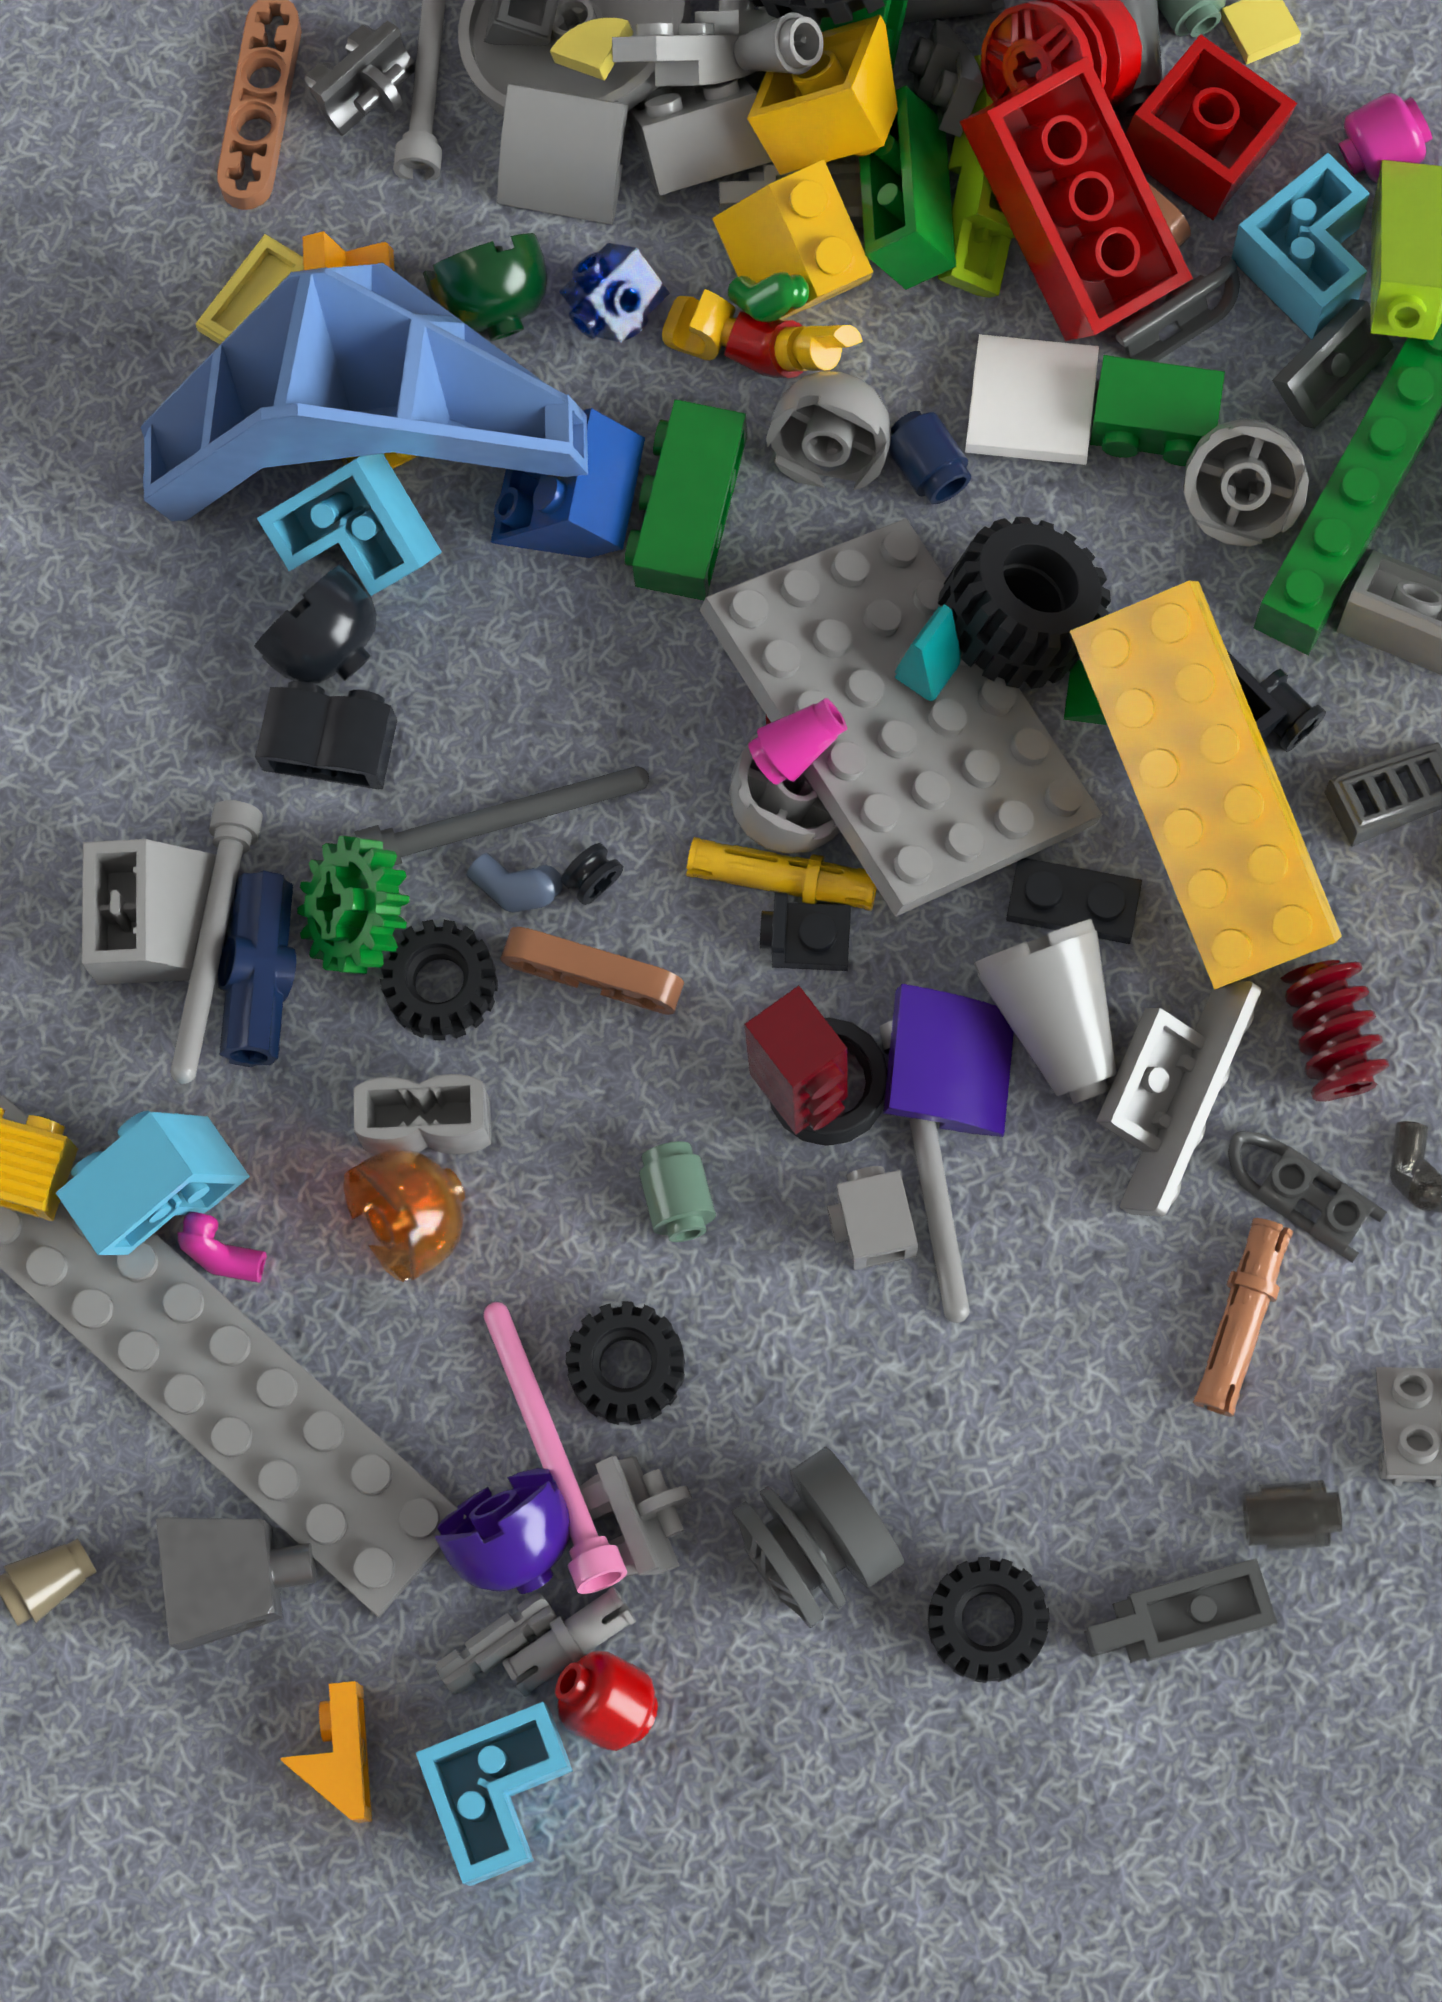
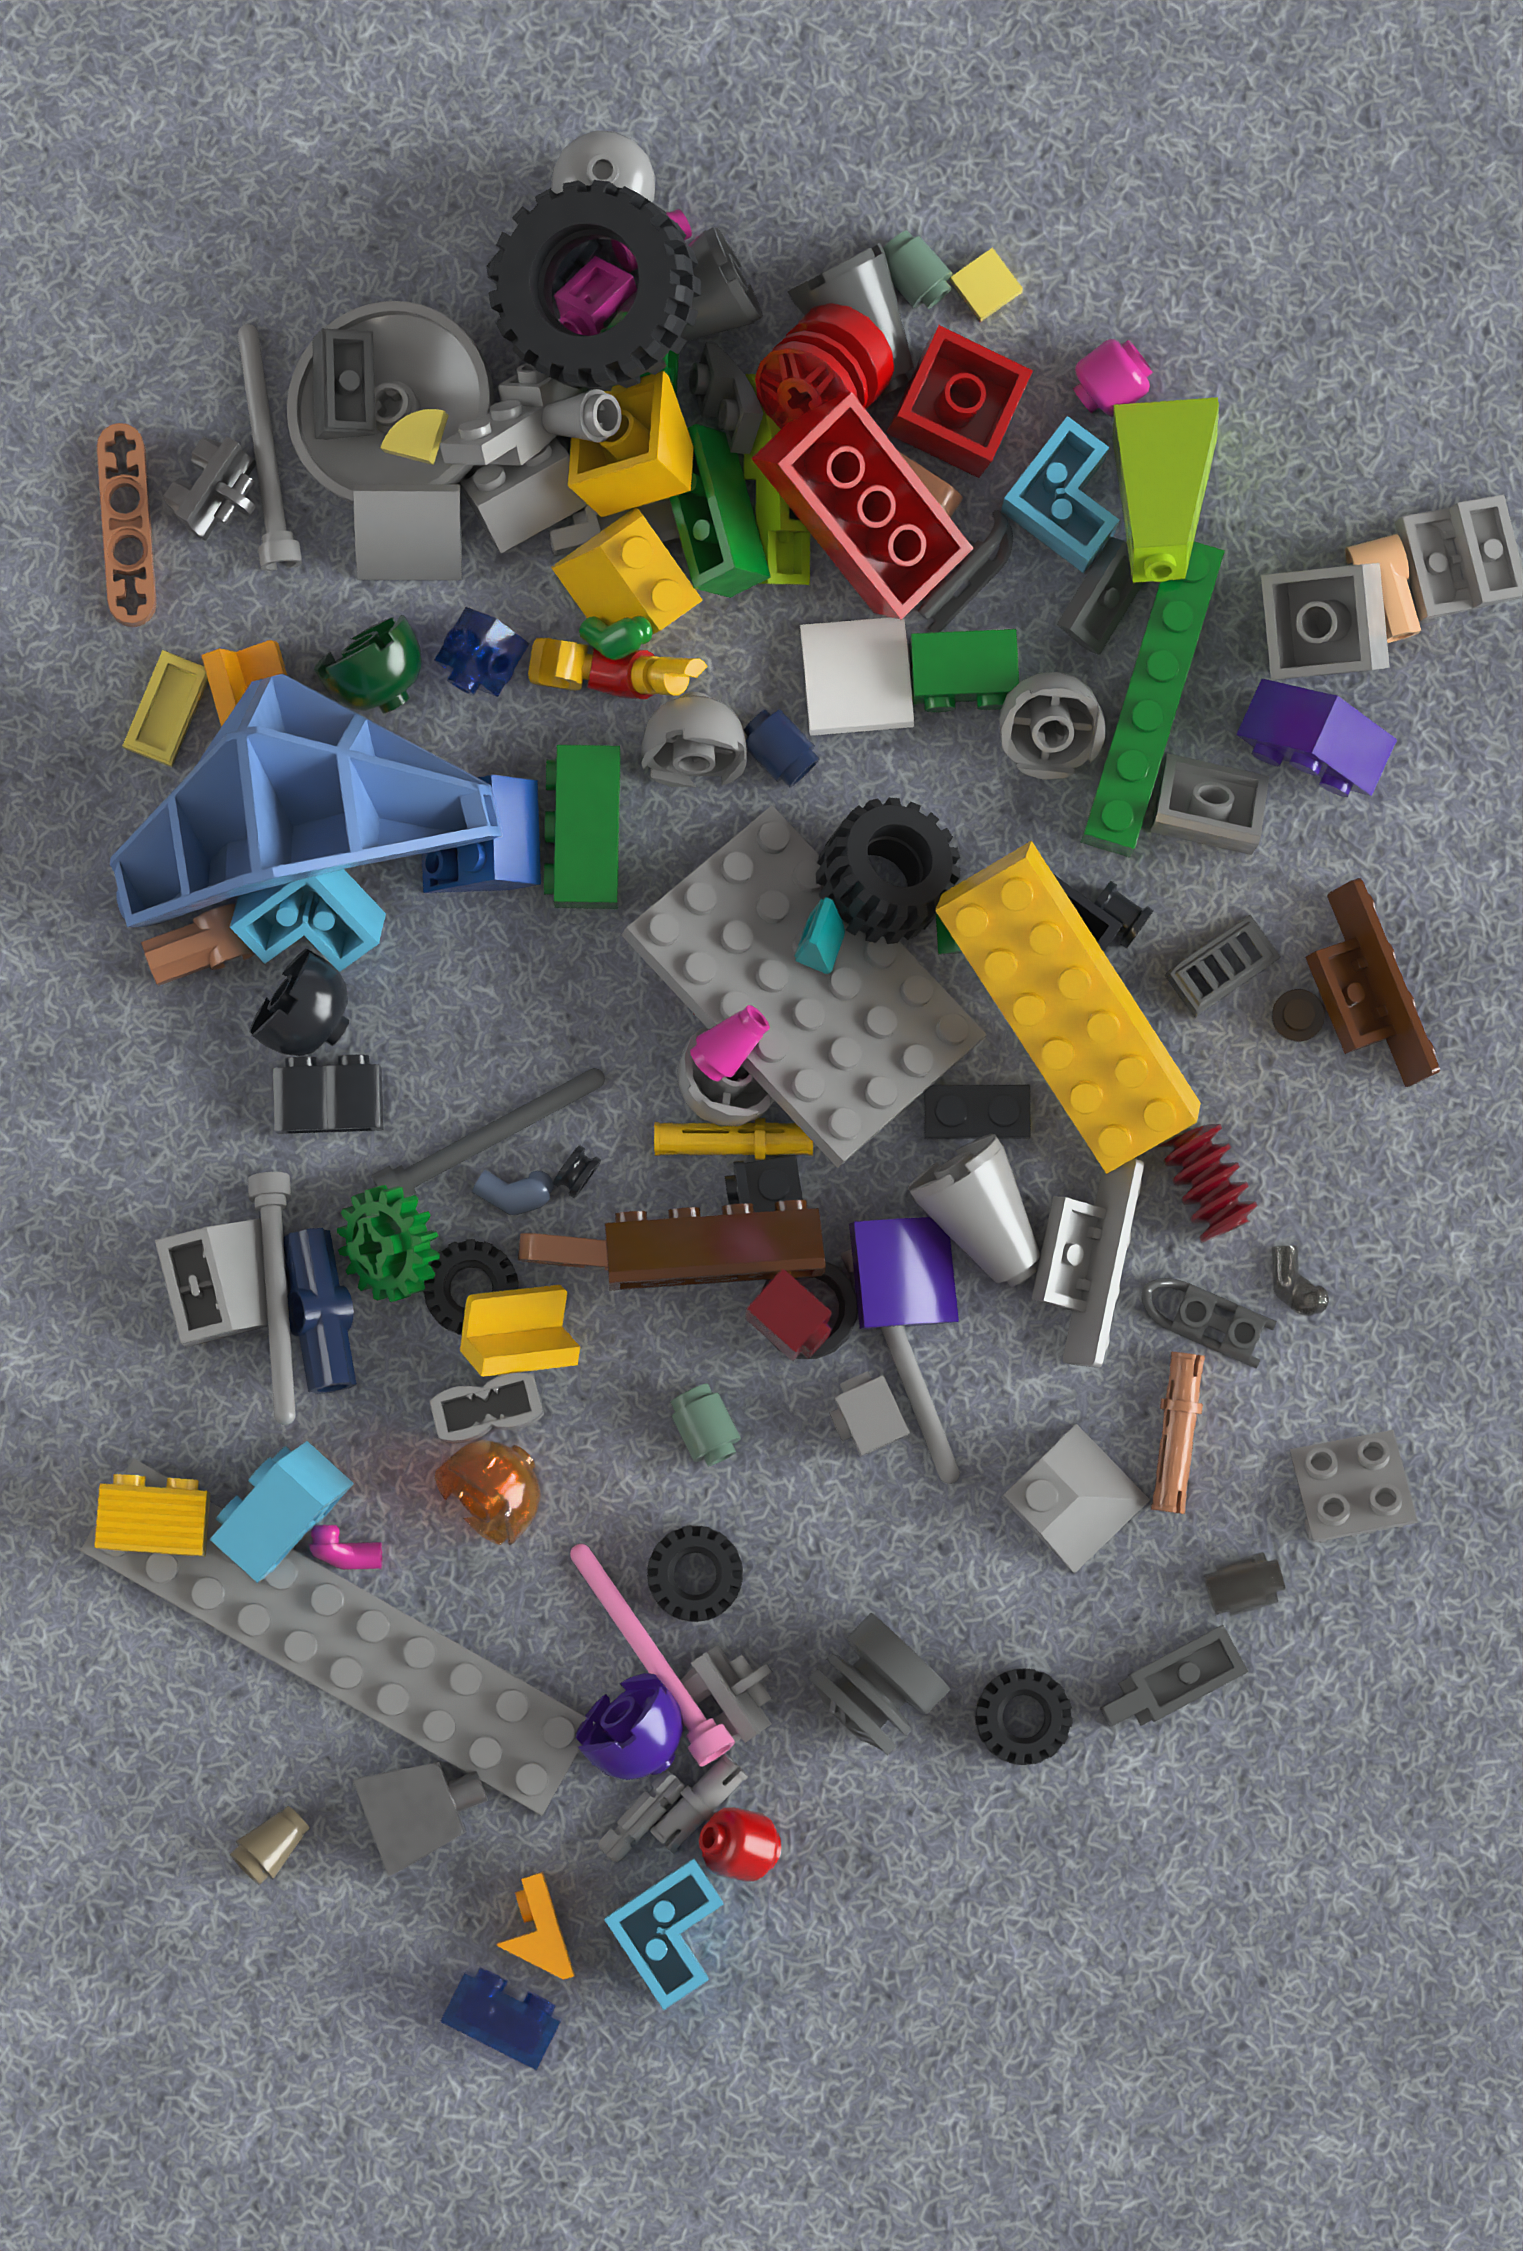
camera: 25 degrees left, 10 degrees up
none -> nougat piece [141,904,255,986]
none -> clear blue brick [440,1967,562,2071]
none -> yellow panel [460,1285,580,1377]
none -> reddish brown slope [605,1200,825,1291]
none -> light grey slope [1000,1424,1150,1574]

